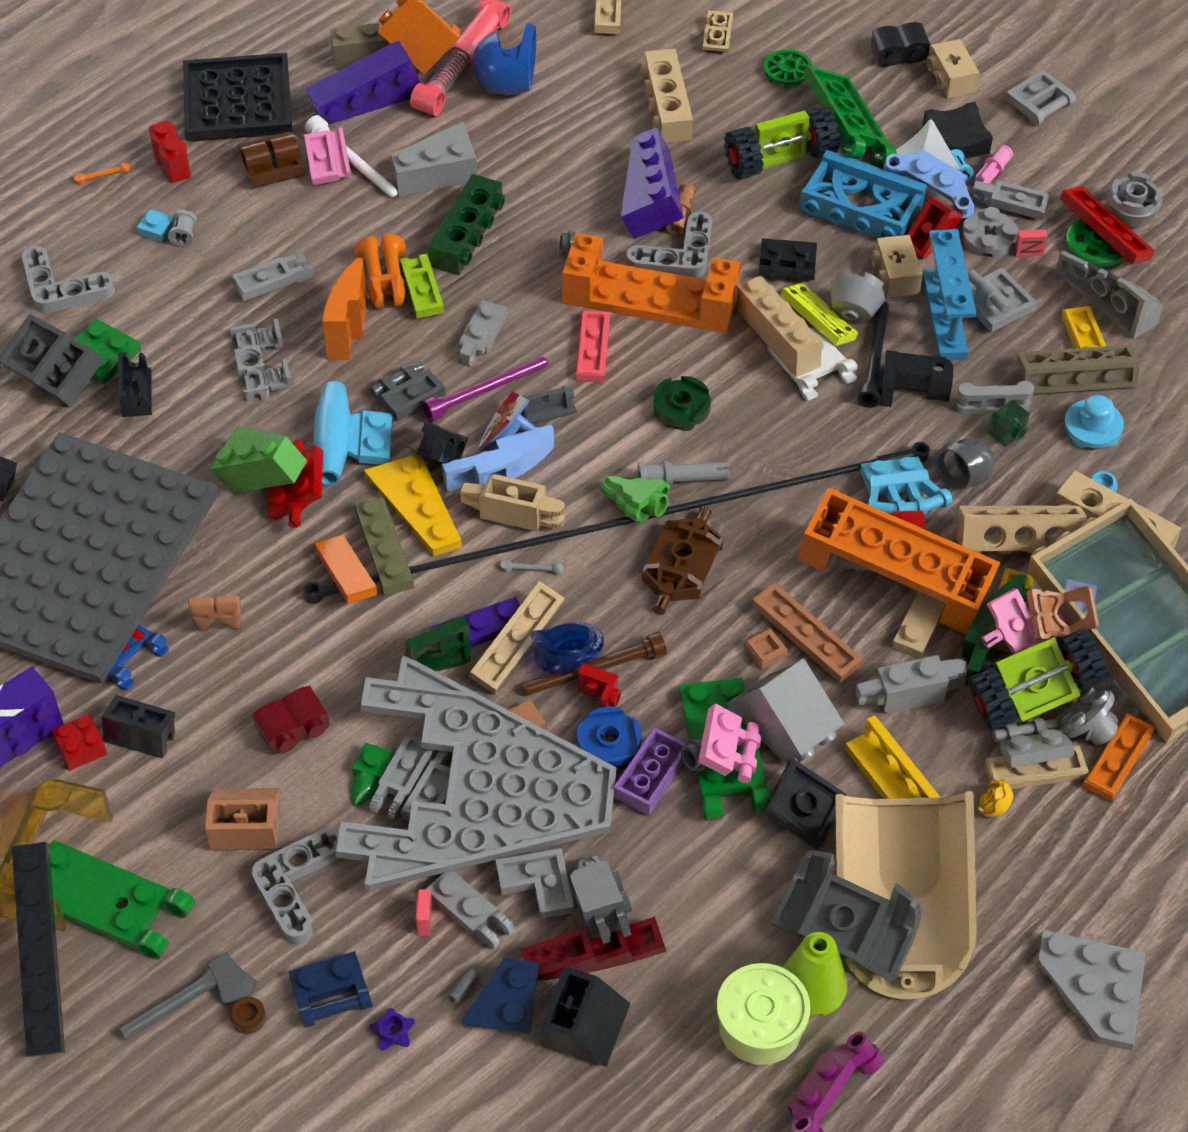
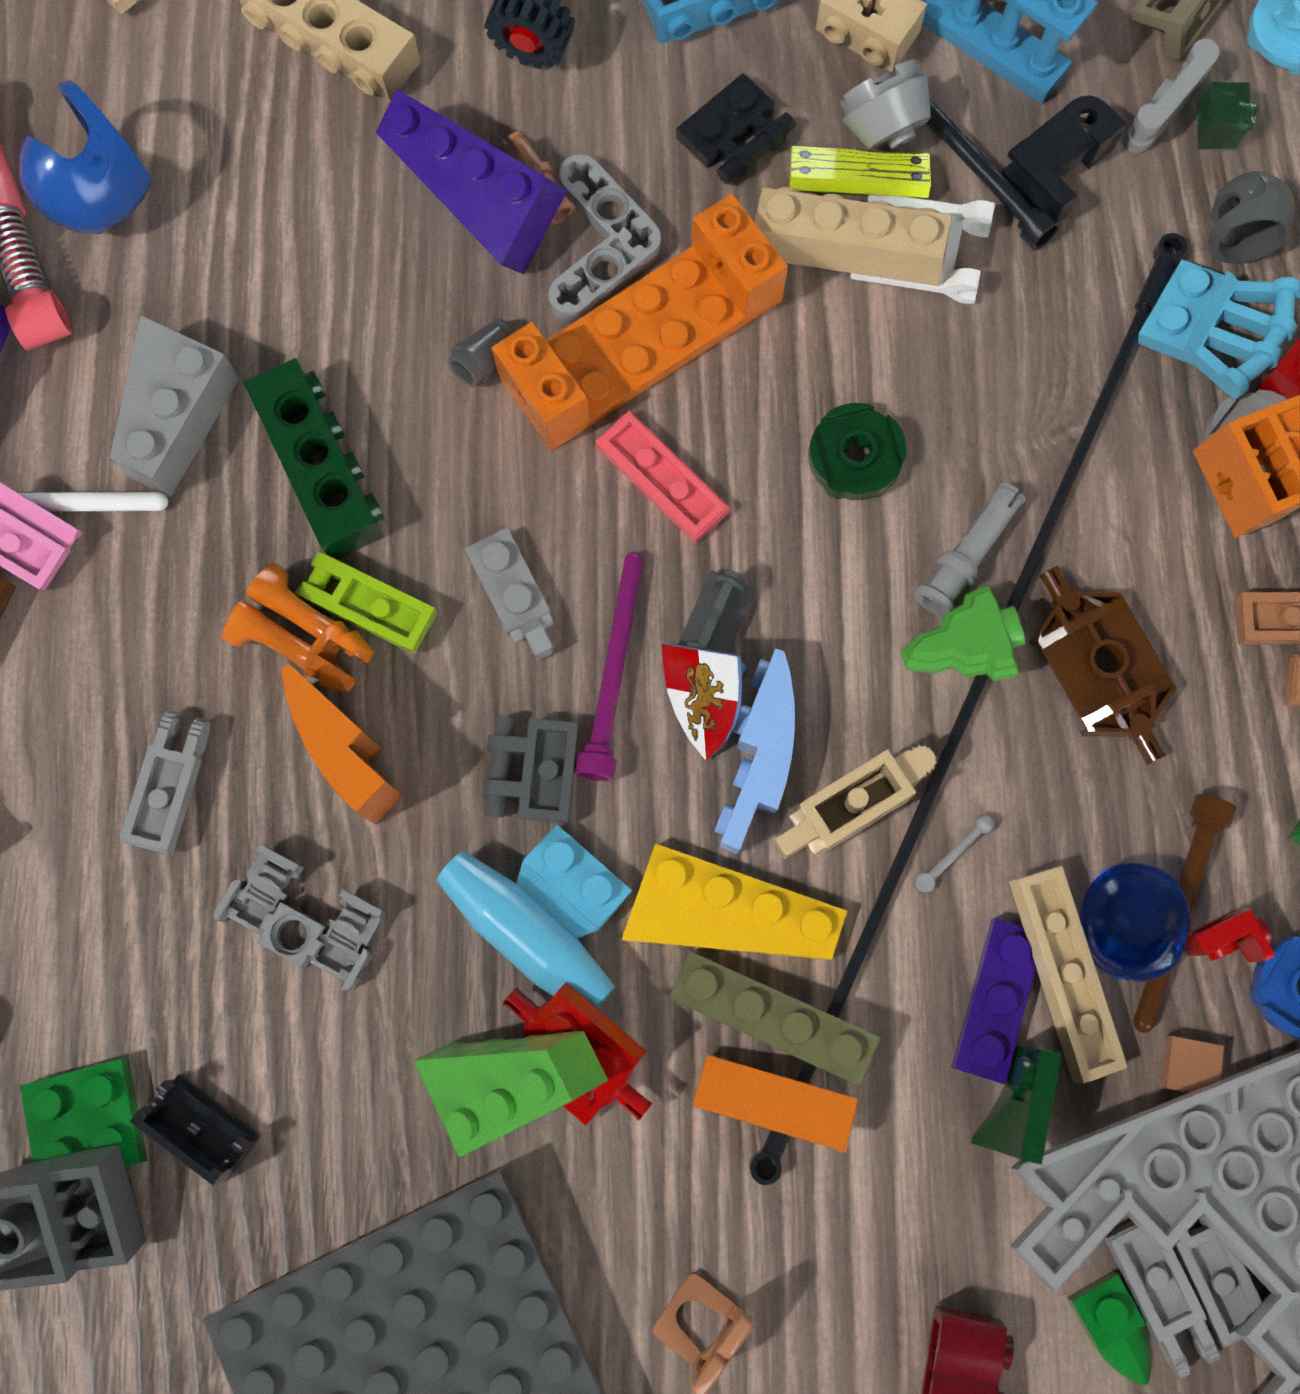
camera: 45 degrees left, 25 degrees up
black piece [406,416,469,463] -> none

